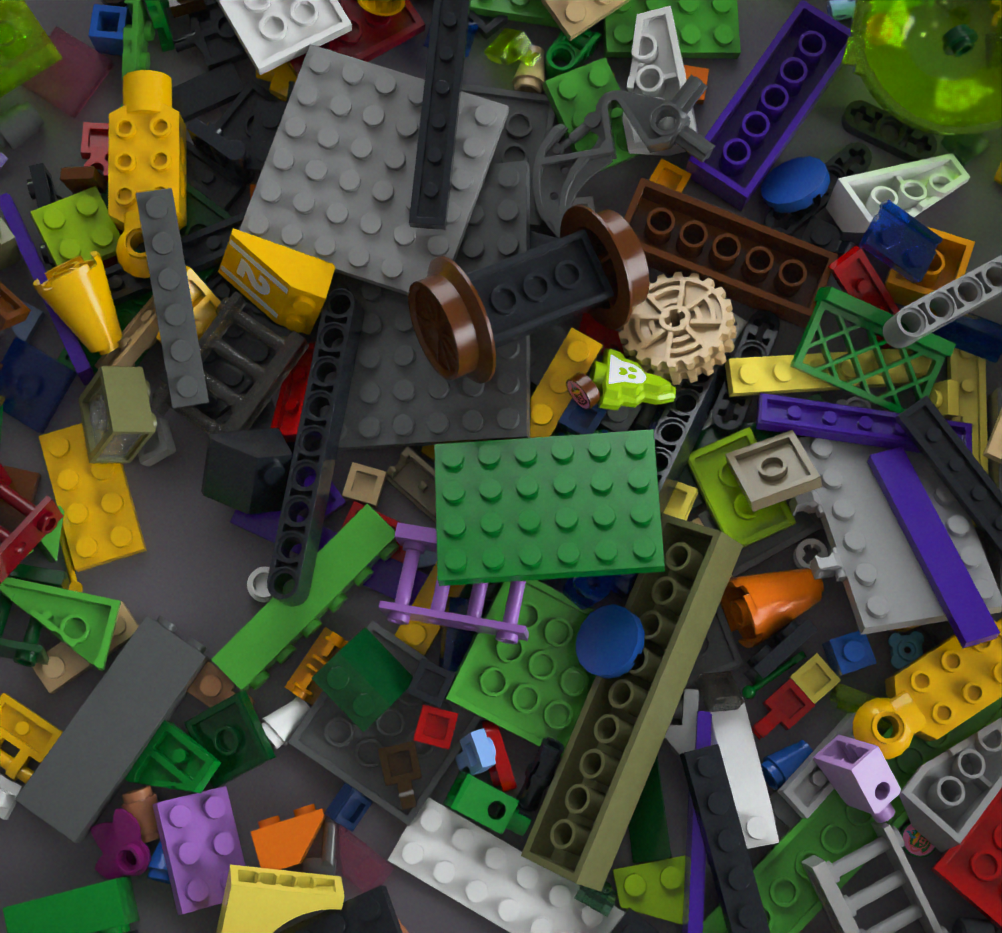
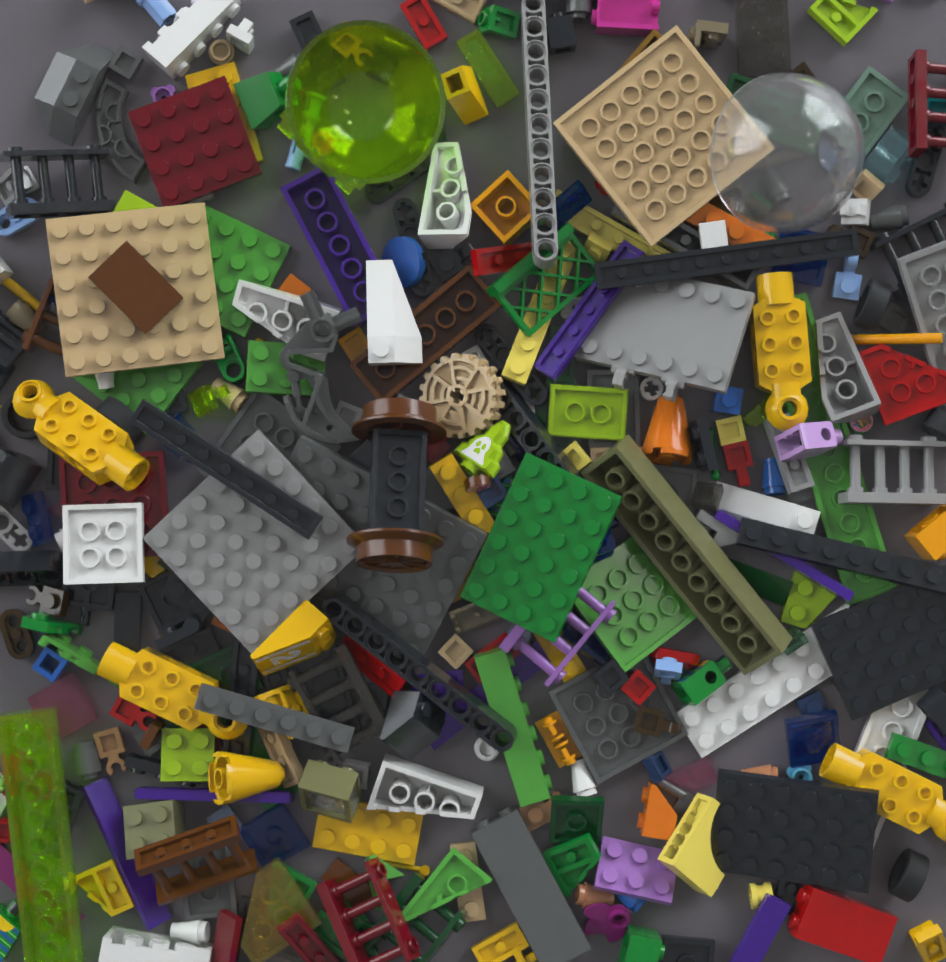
camera: 60 degrees left, 10 degrees up
dark green slope [312,627,413,732] -> none
black pin [516,737,565,812] -> none
blue tile [576,604,645,679] -> none
dark tan plate [725,430,822,512] -> none
clear blue plate [859,199,943,284] -> none
dark purple tile [867,446,1000,649] -> none
medium azure plate [888,631,924,669] -> none
dark green plate [942,24,978,57] -> none
none -> medium nougat plate [93,725,128,775]
none -> white wedge [366,260,423,366]
none -> white wedge [367,753,484,819]

